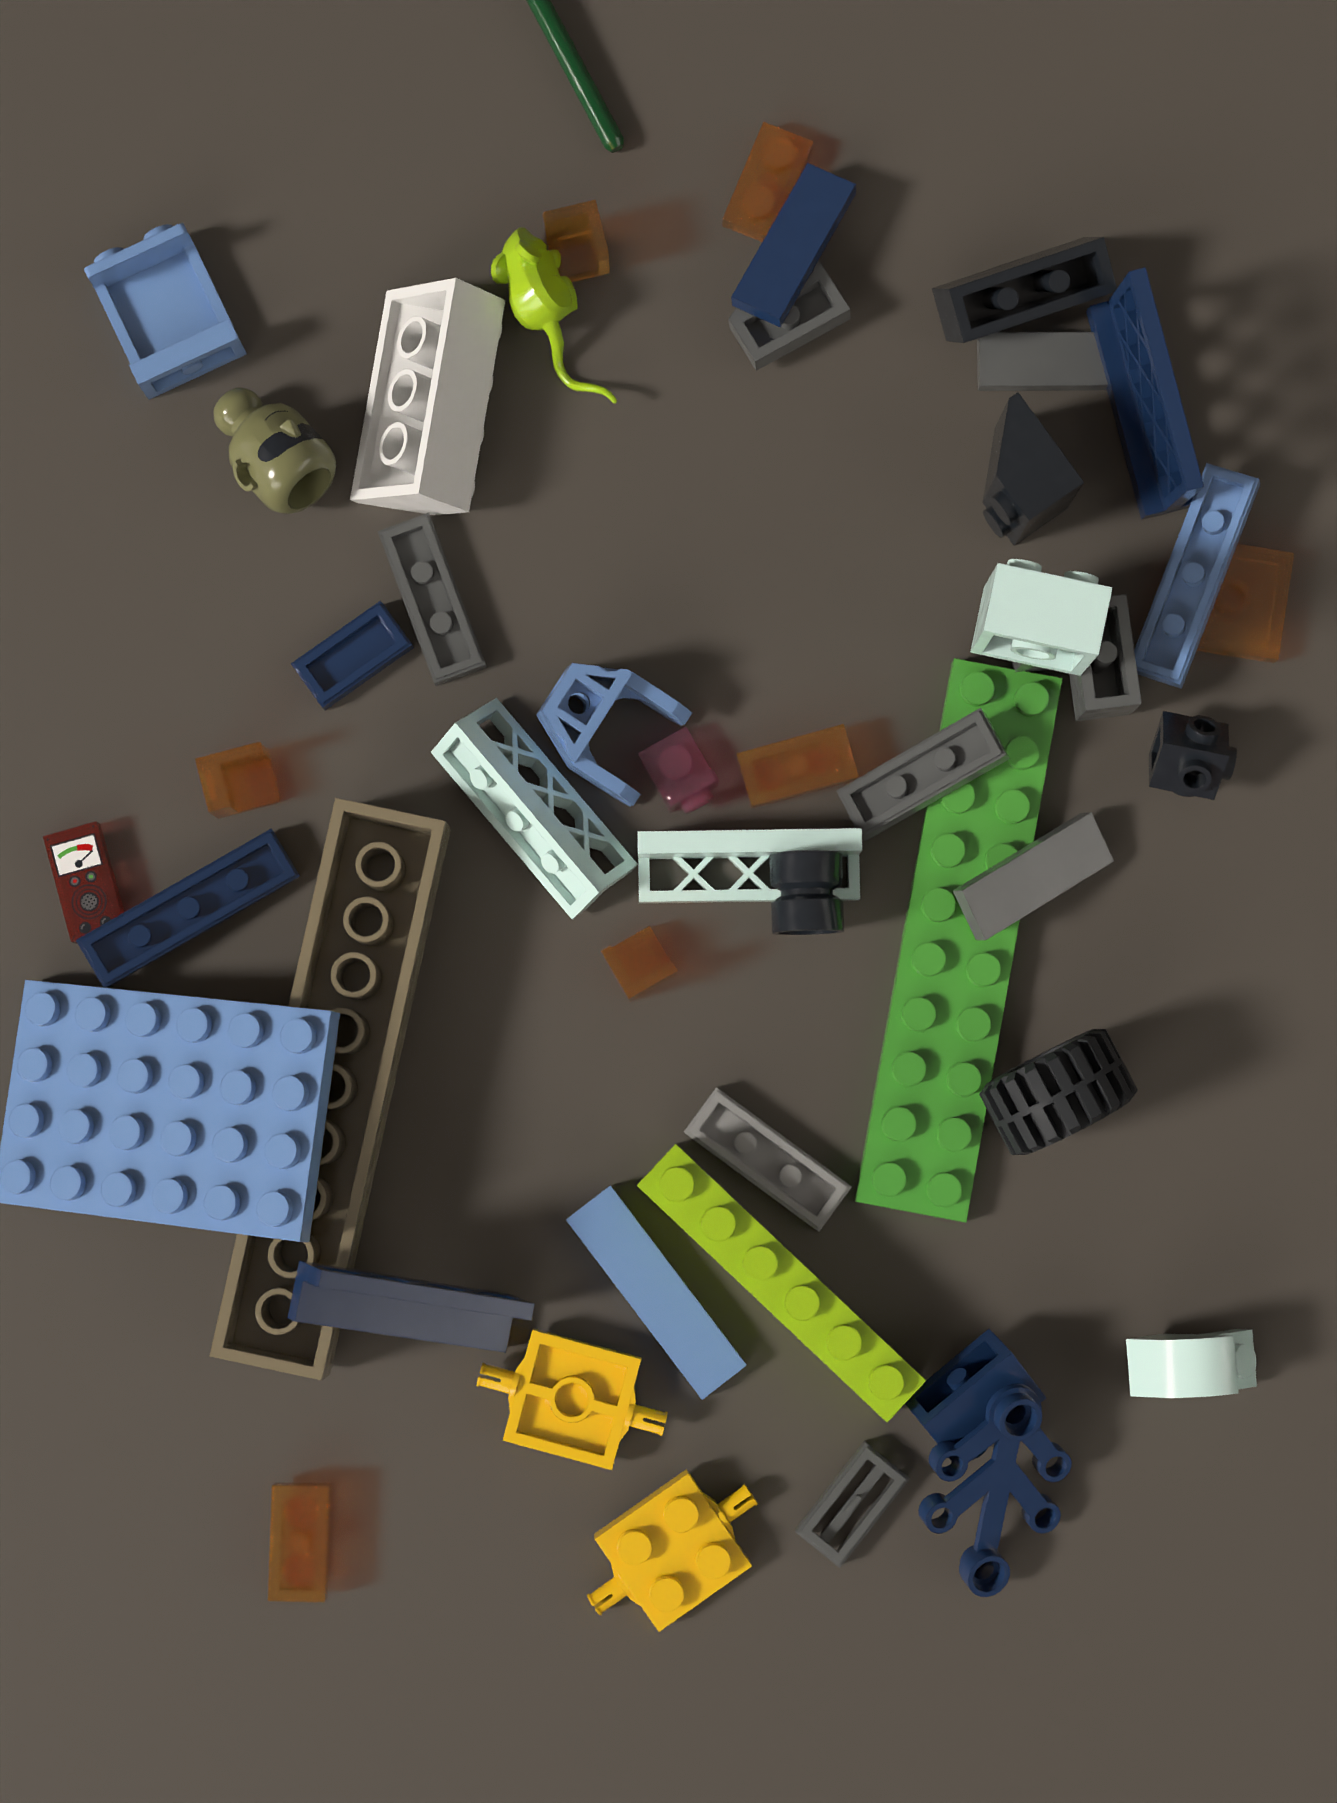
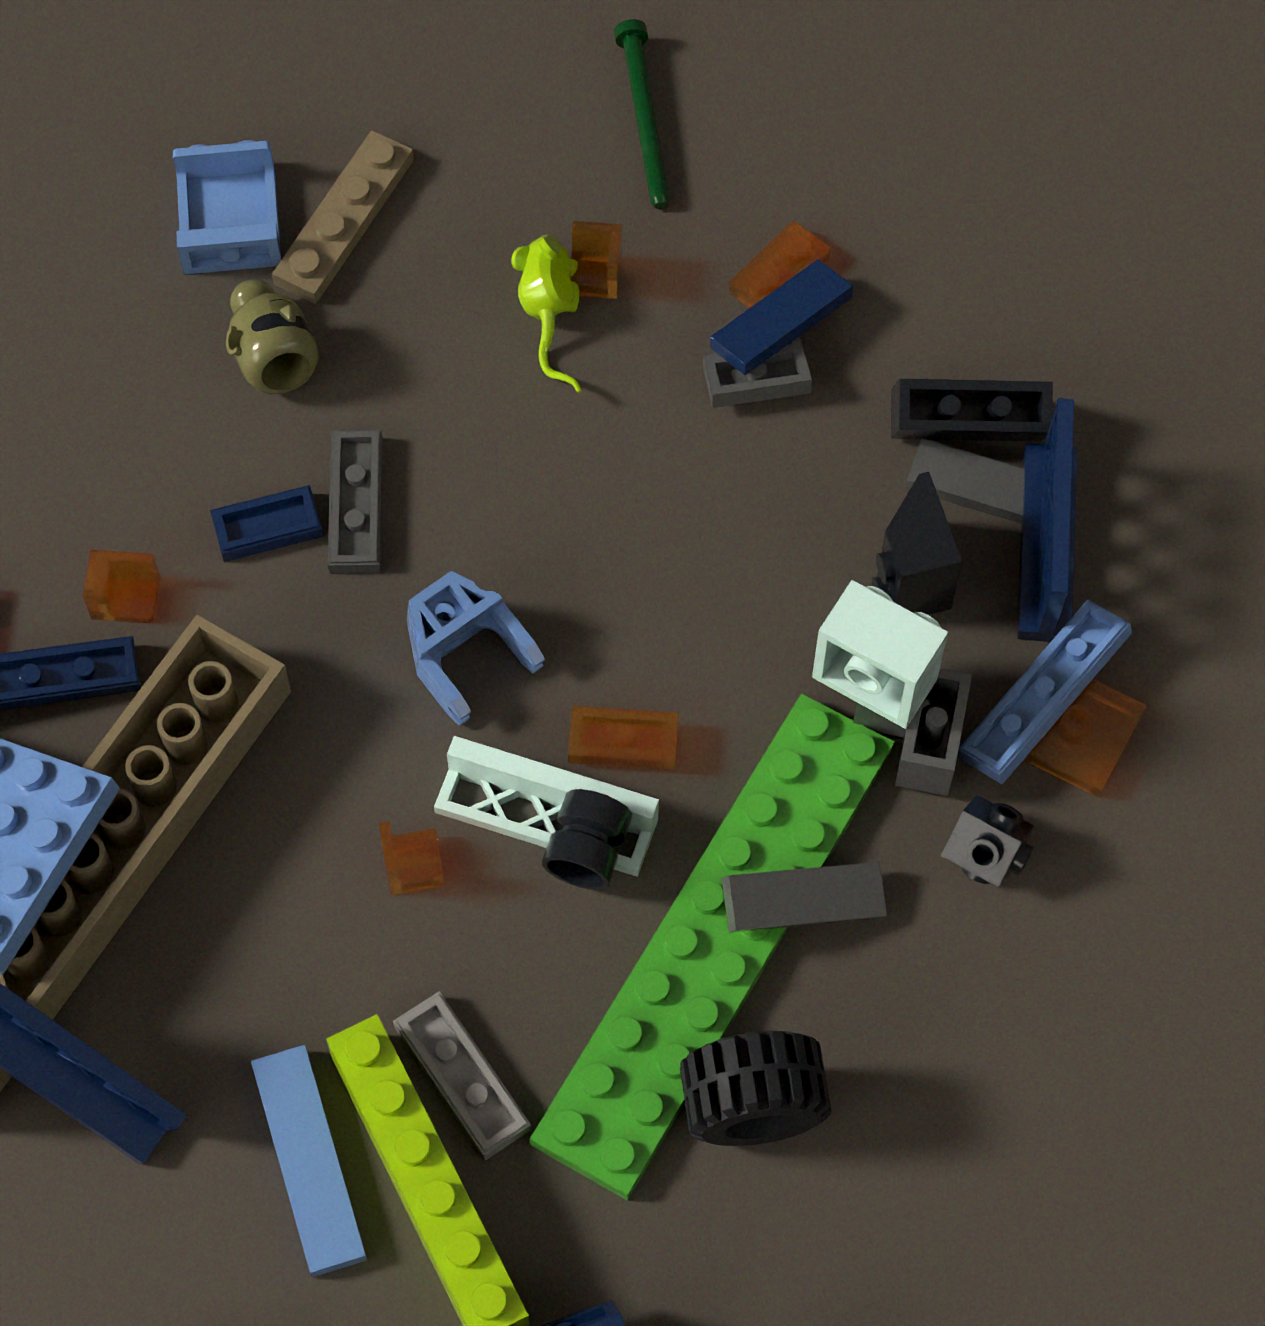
camera: 20 degrees right, 20 degrees down
white slope [350,278,505,515] -> none
light aqua fence [431,698,638,919] -> none
yellow plate [476,1328,668,1470] -> none
clear pink bracket [638,727,719,814] -> none
dark grey tile [837,708,1010,841] -> none
none -> dark tan plate [272,130,414,304]

